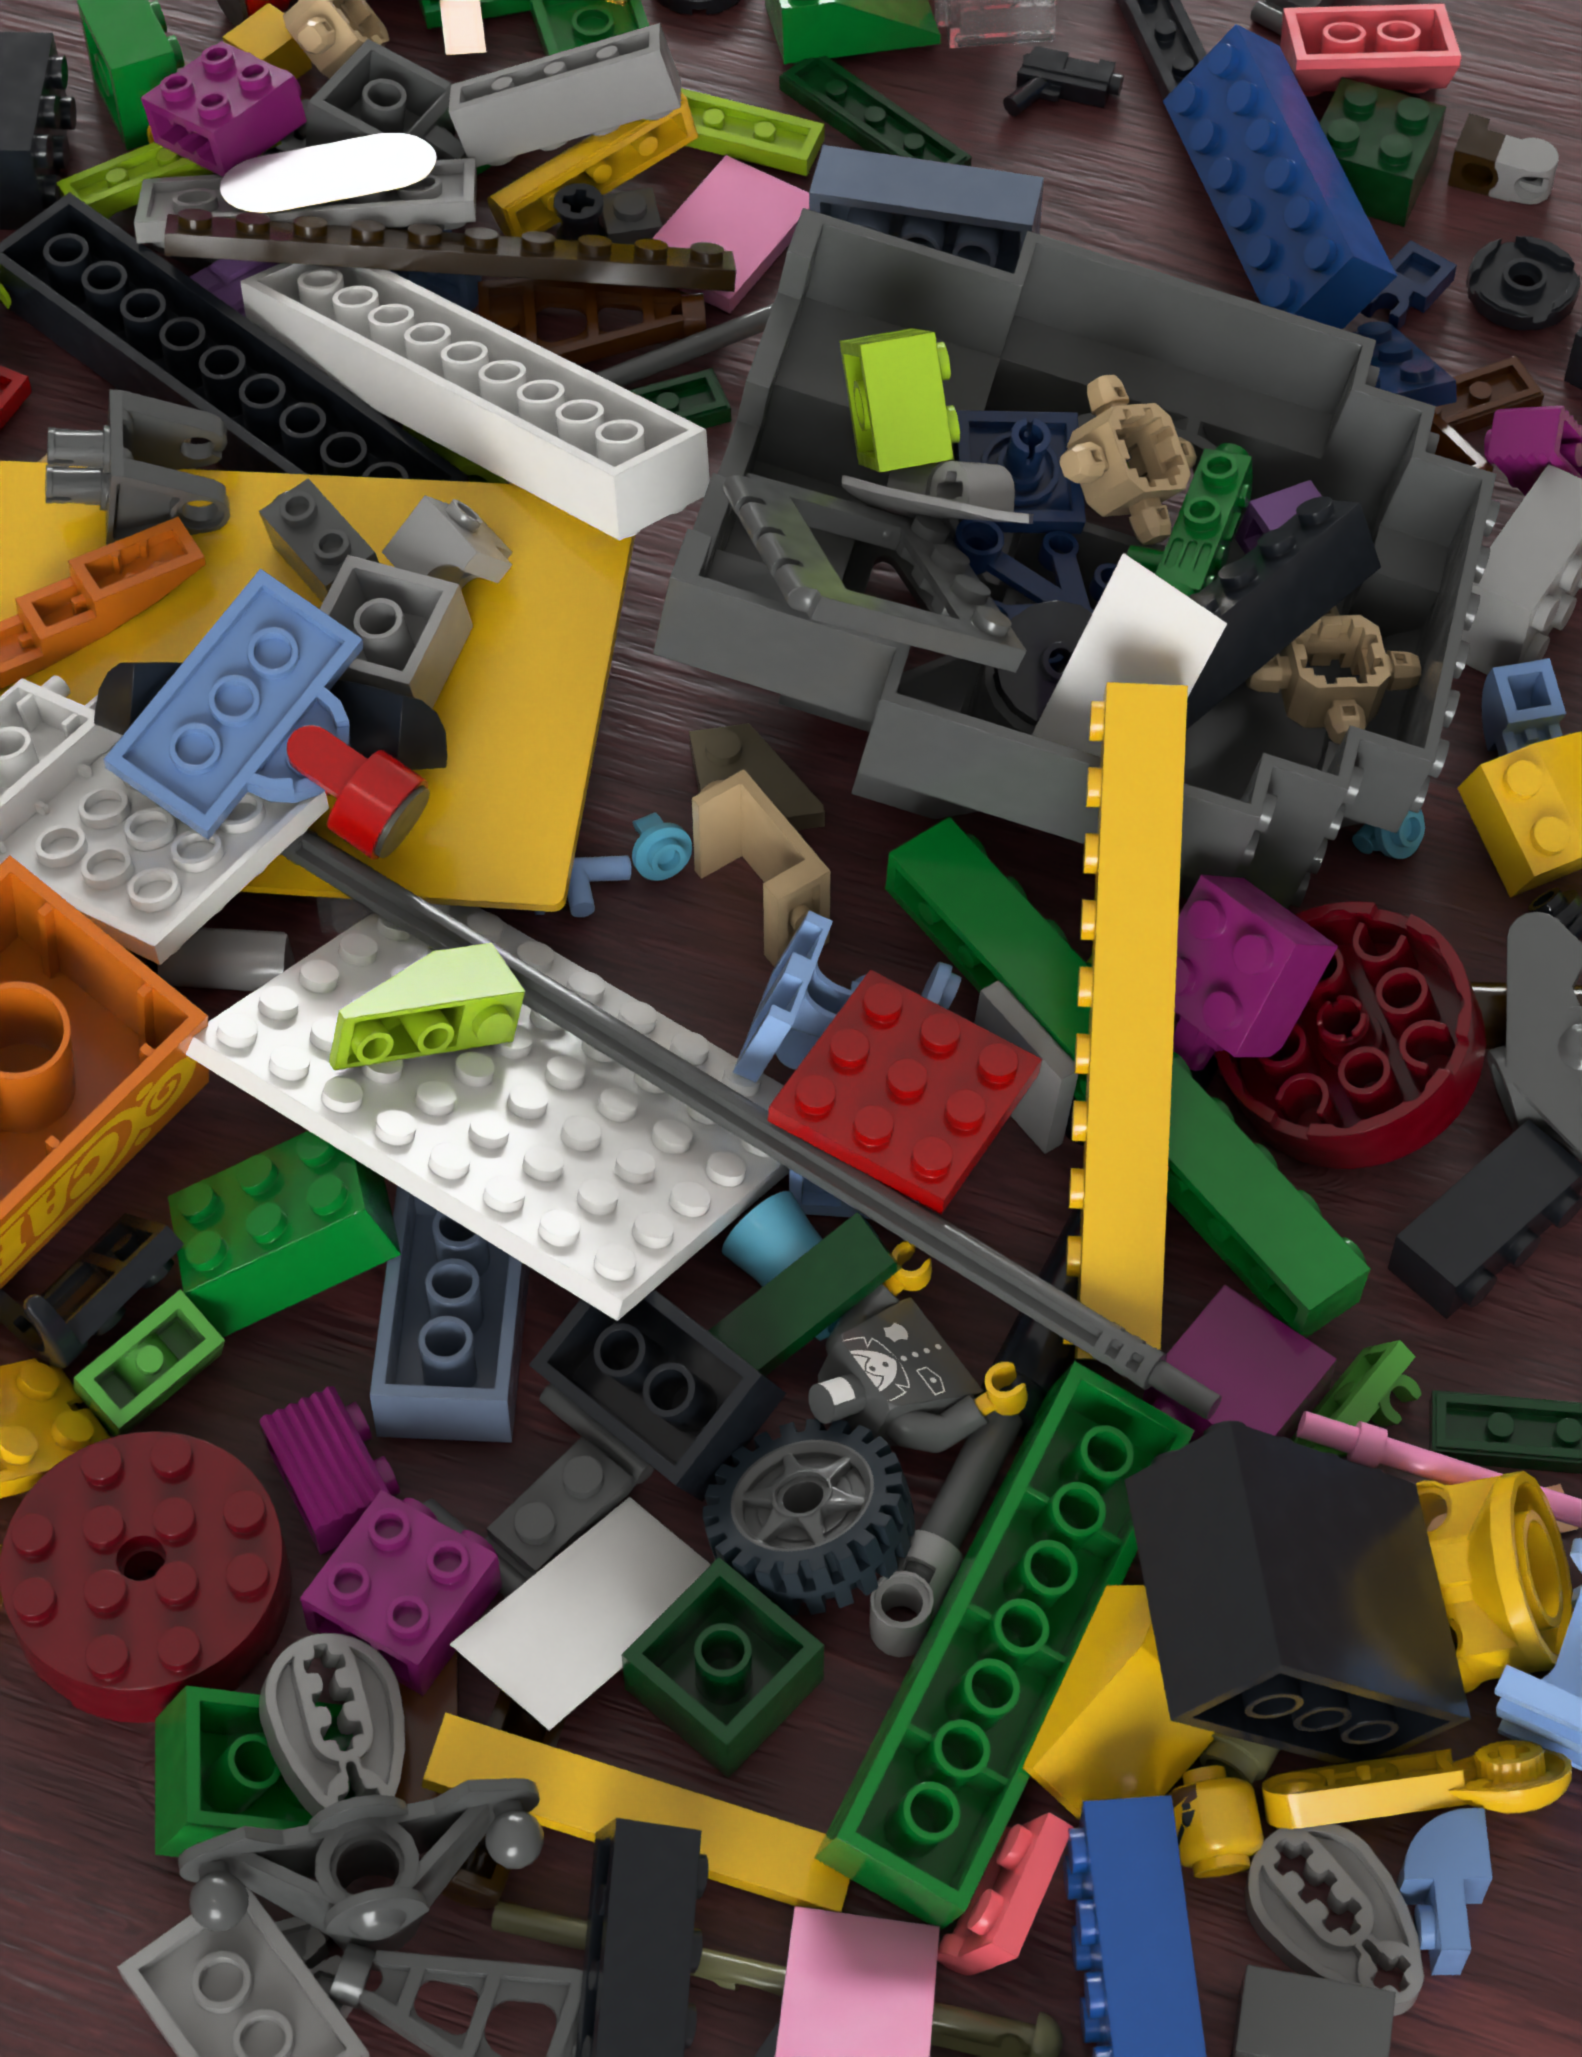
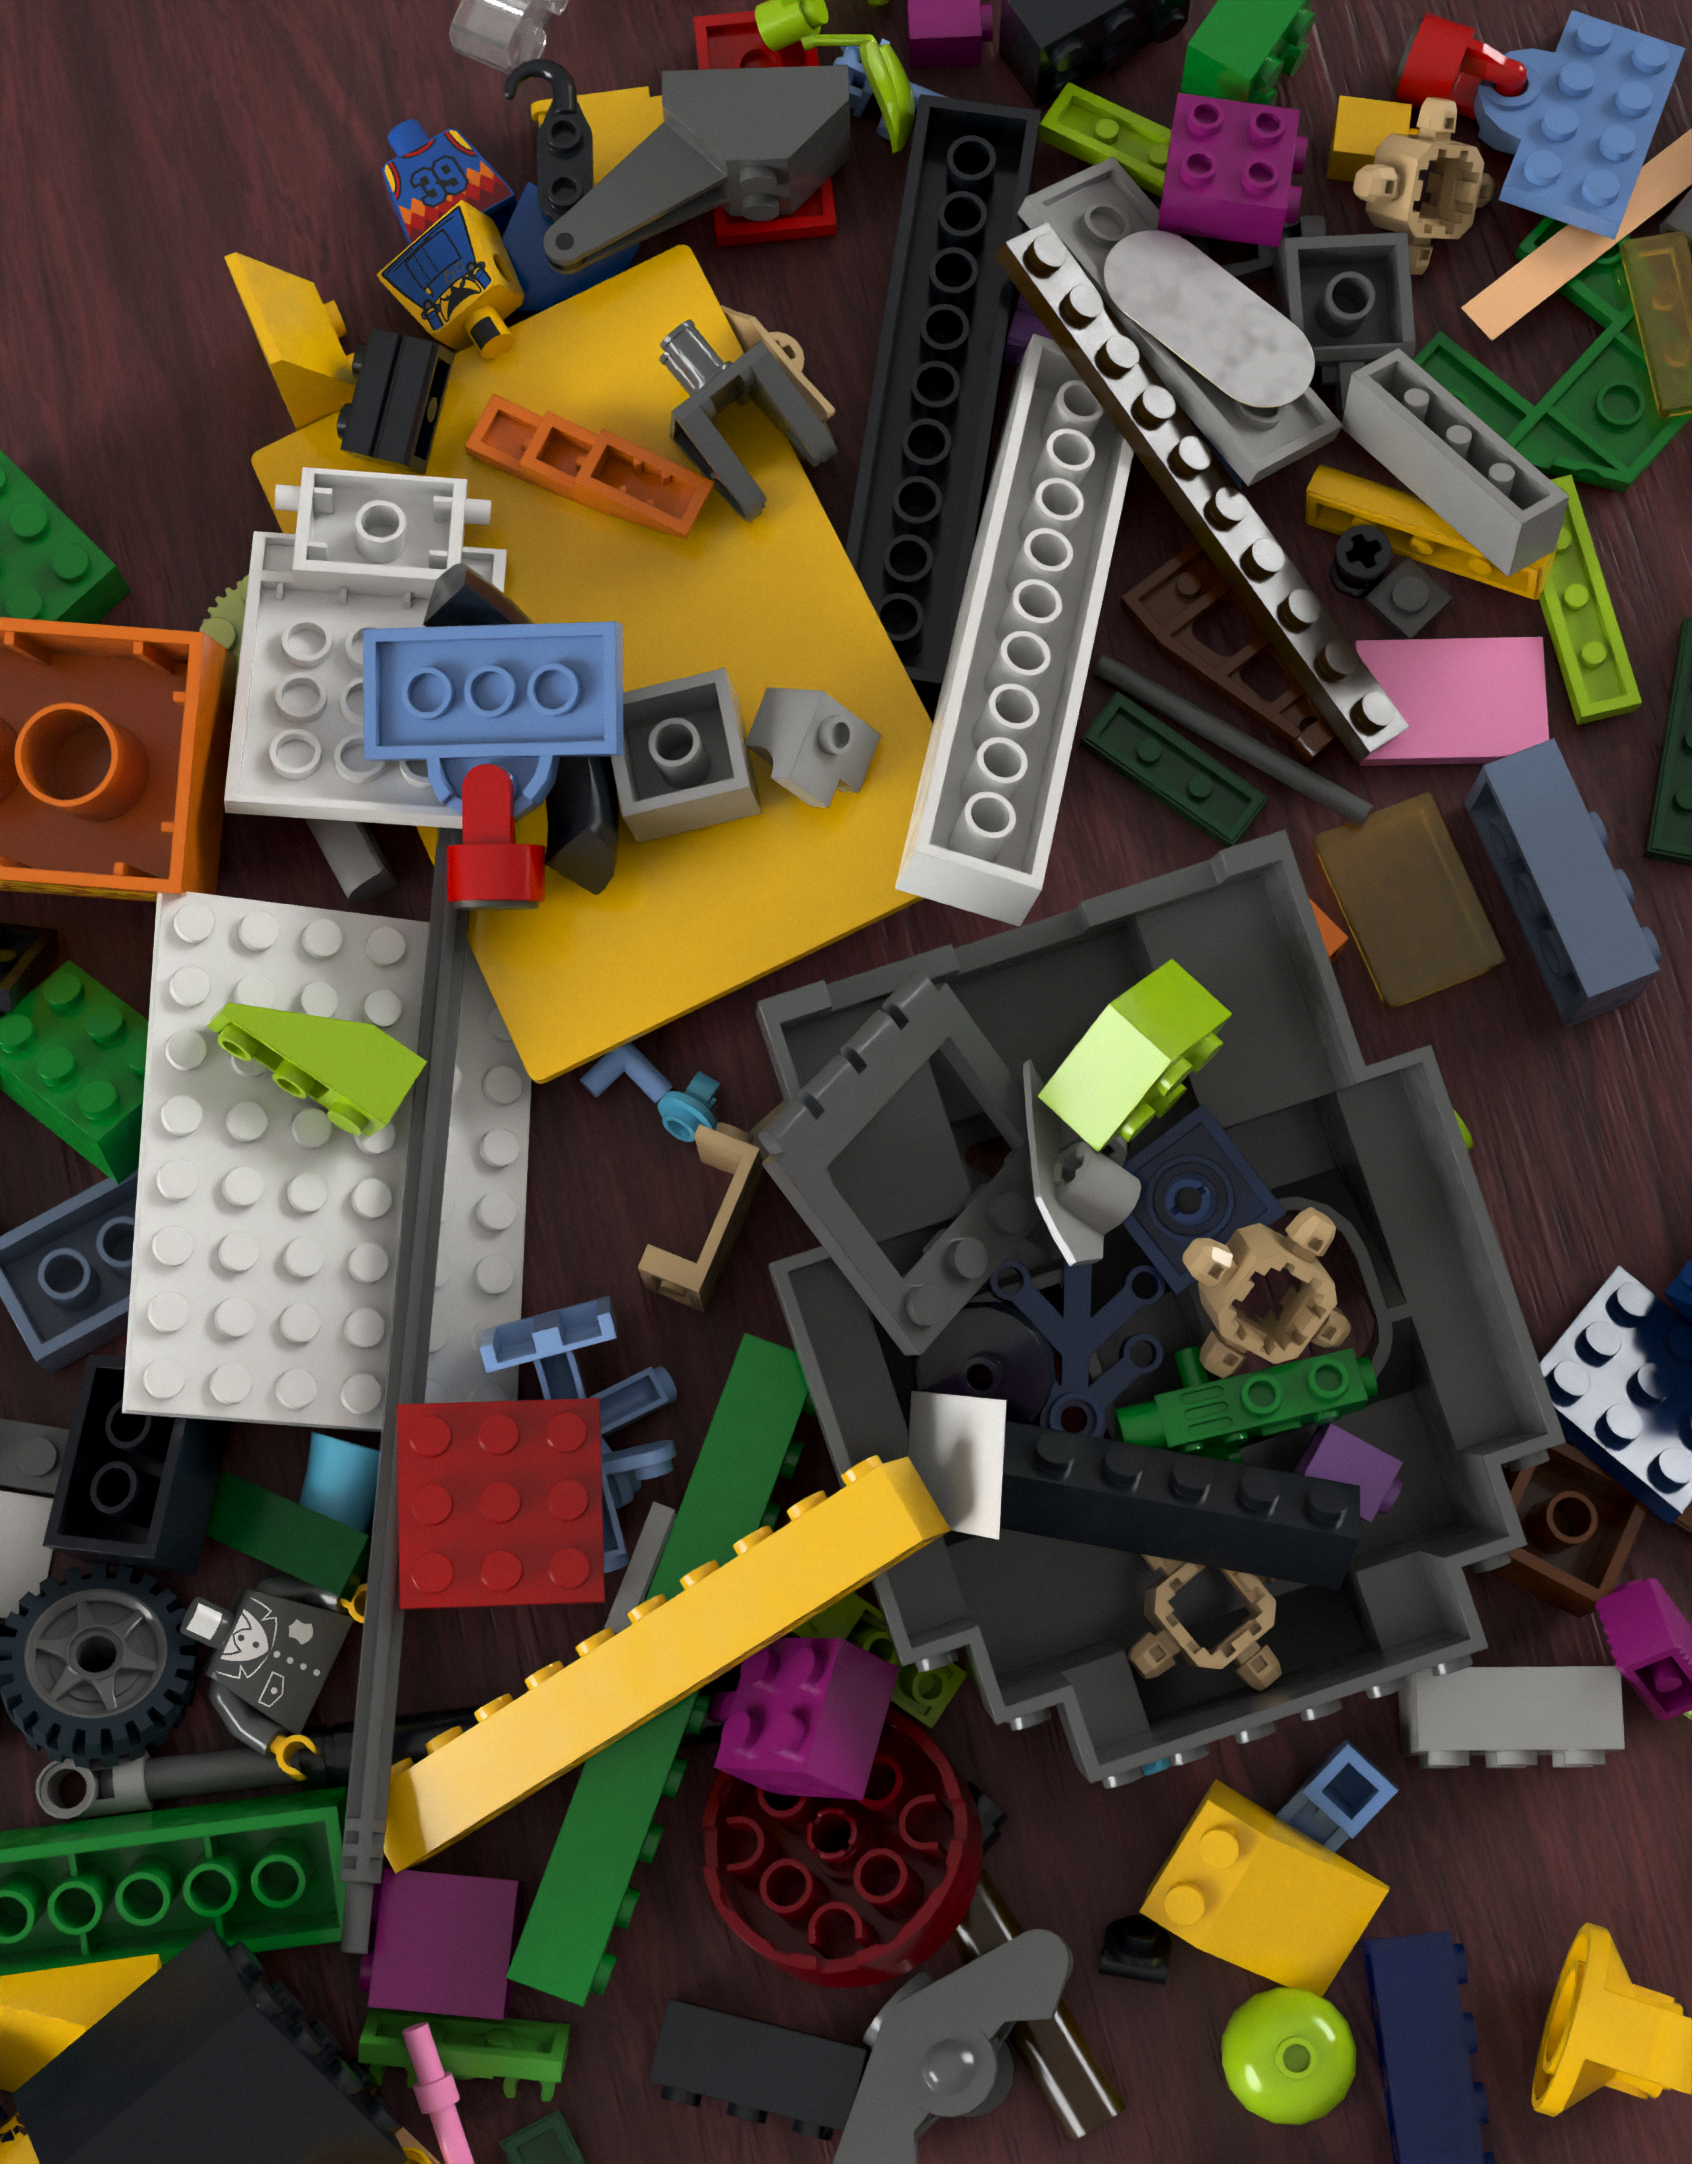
camera: 60 degrees right, 20 degrees up
dark grey brick [259,478,379,602] -> none

